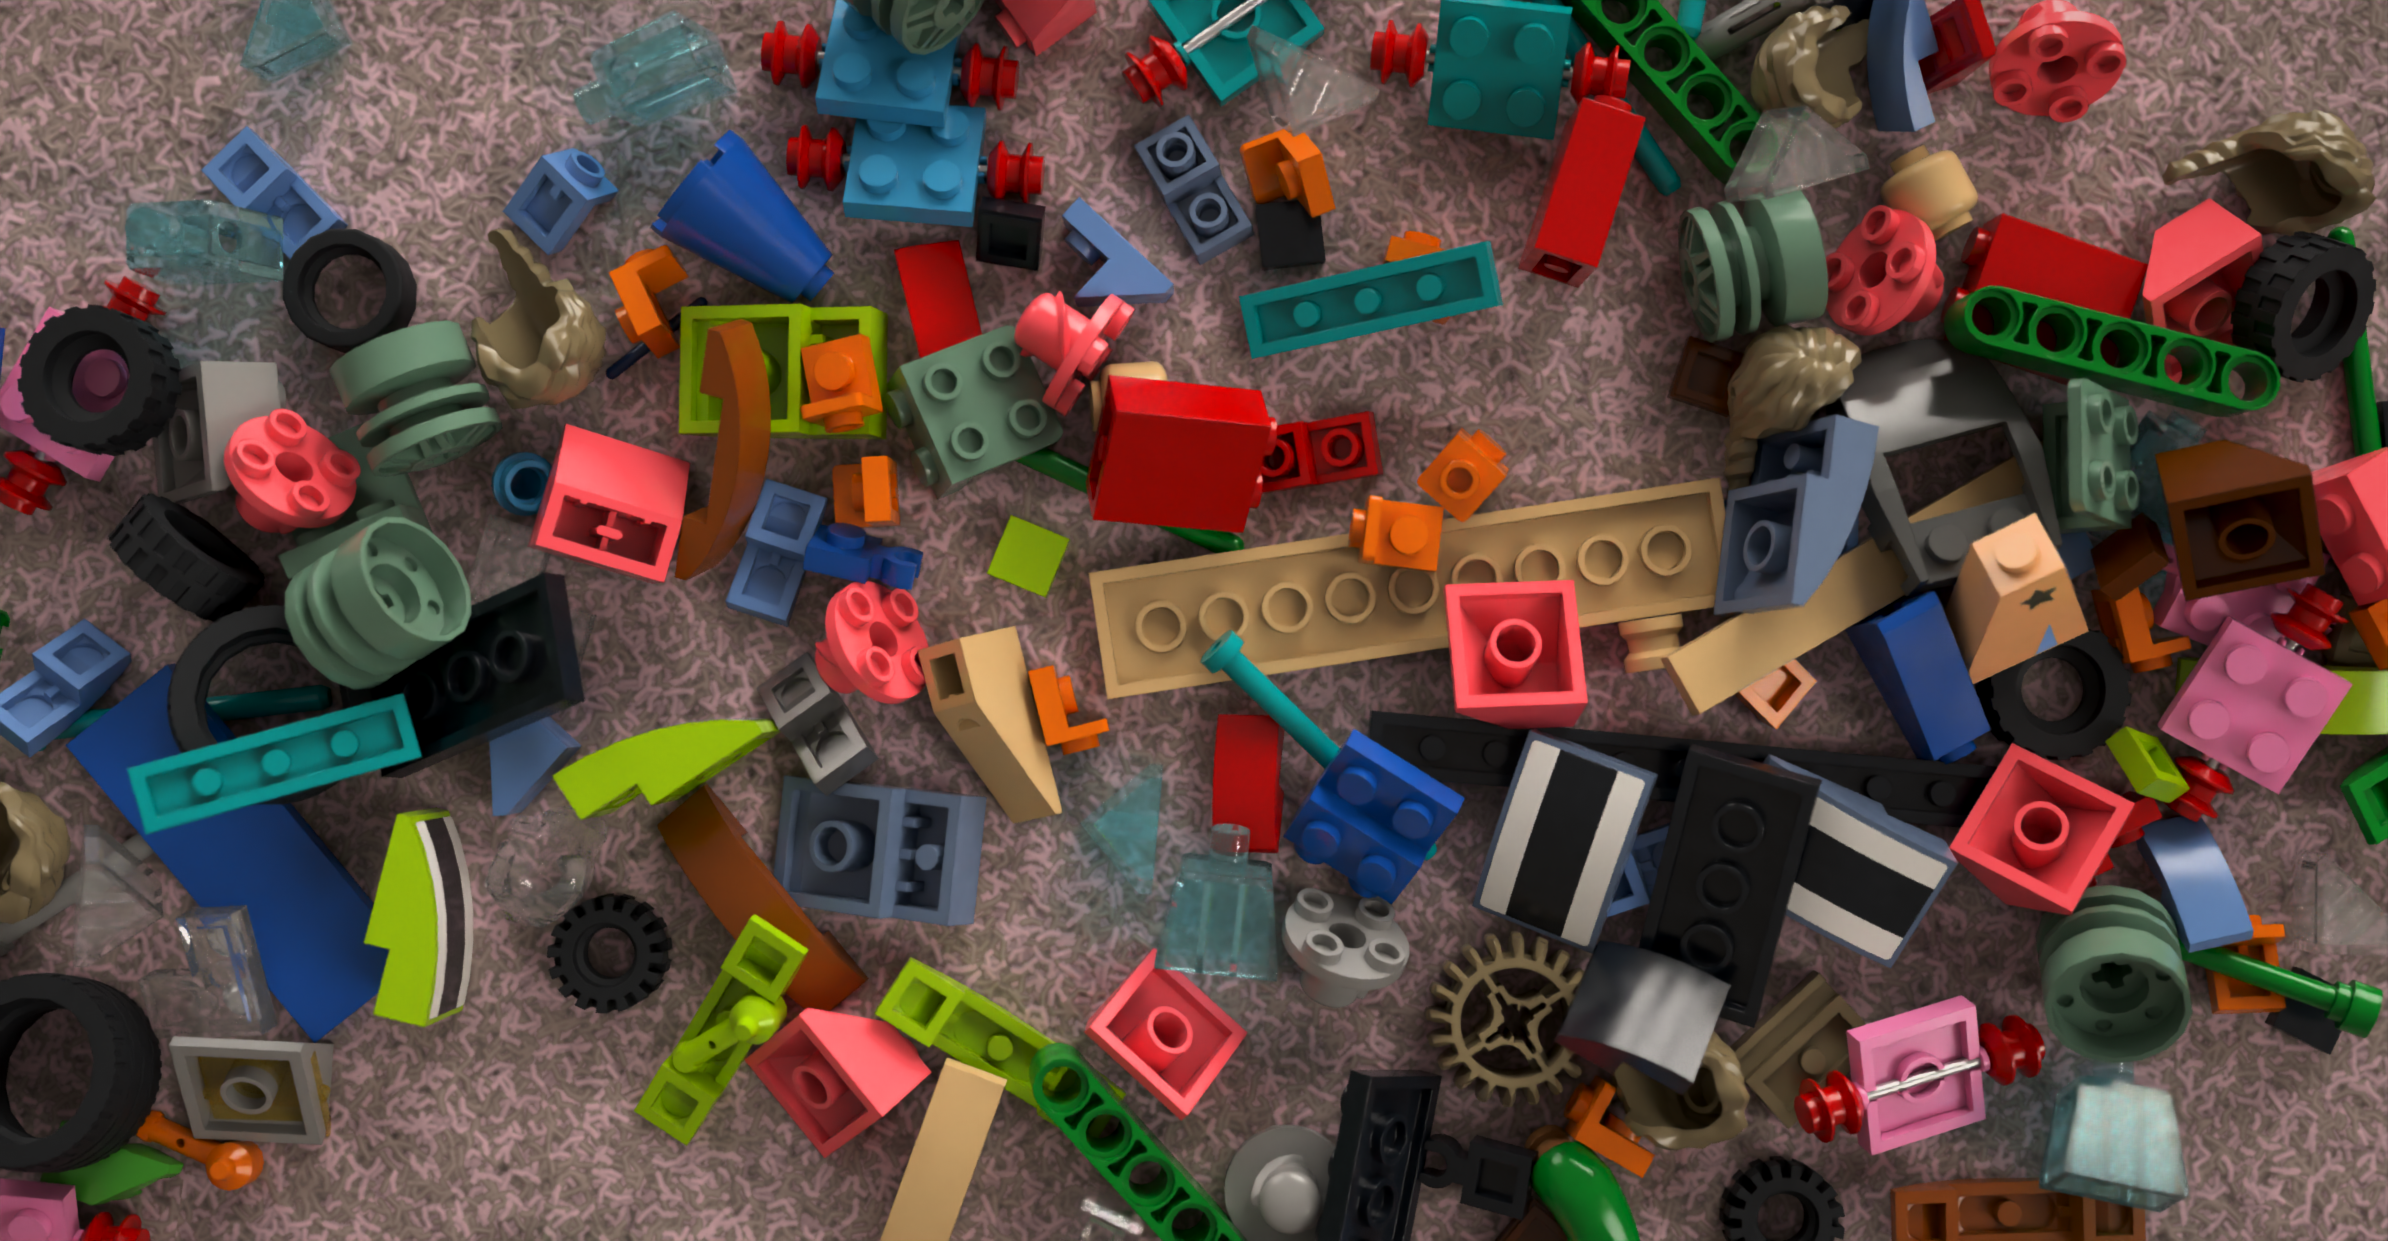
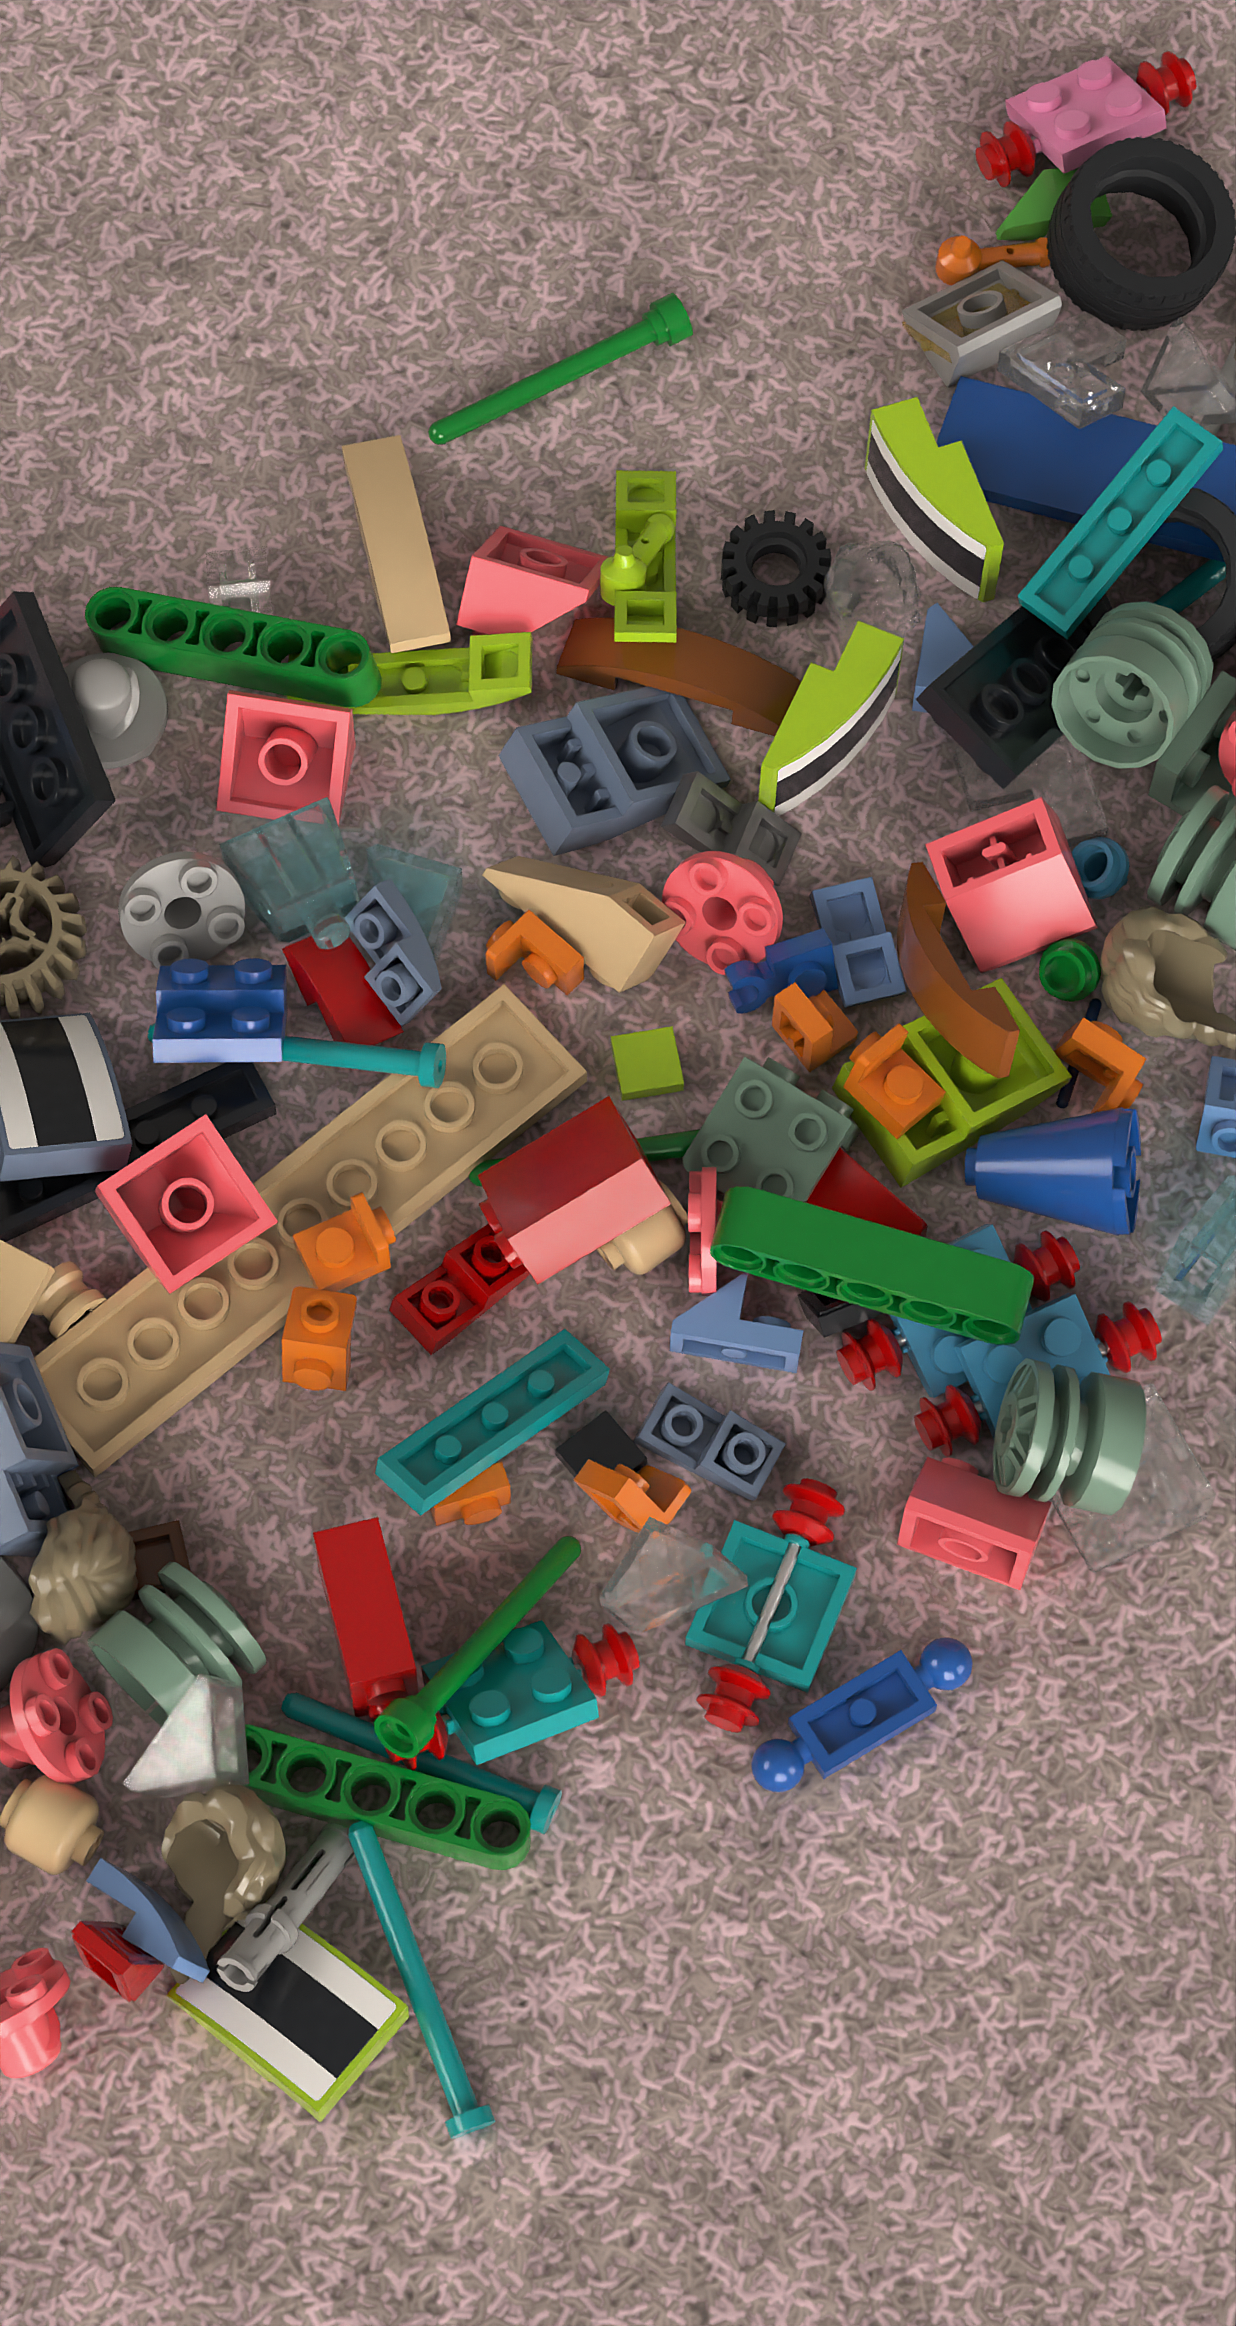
camera: 145 degrees right, 20 degrees down
none -> sand blue slope [343,878,442,1027]
none -> green piece [374,1536,581,1758]
none -> green beam [710,1186,1034,1345]
none -> green plate [1039,938,1101,1002]

